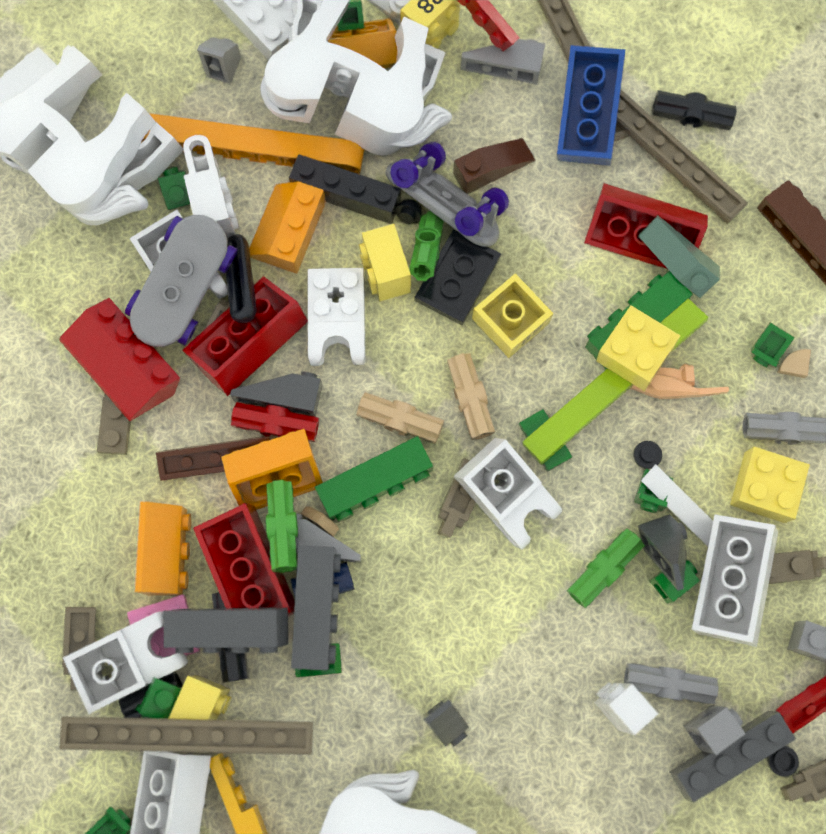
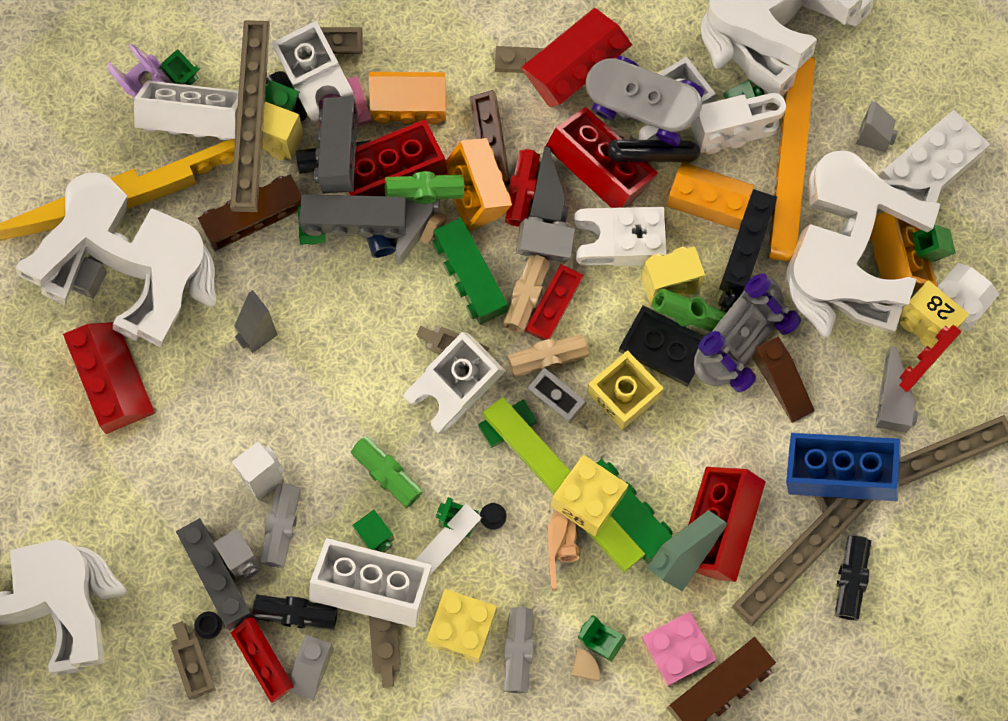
camera: 90 degrees right, 5 degrees down
dark grey slope [638,514,687,590] -> none
none -> reddish brown brick [198,174,302,252]
none -> black piece [252,594,338,630]
none -> light grey brick [516,217,575,262]
none -> red plate [525,264,584,340]
none -> light grey brick [528,368,587,424]
none -> bright pink plate [641,612,716,686]

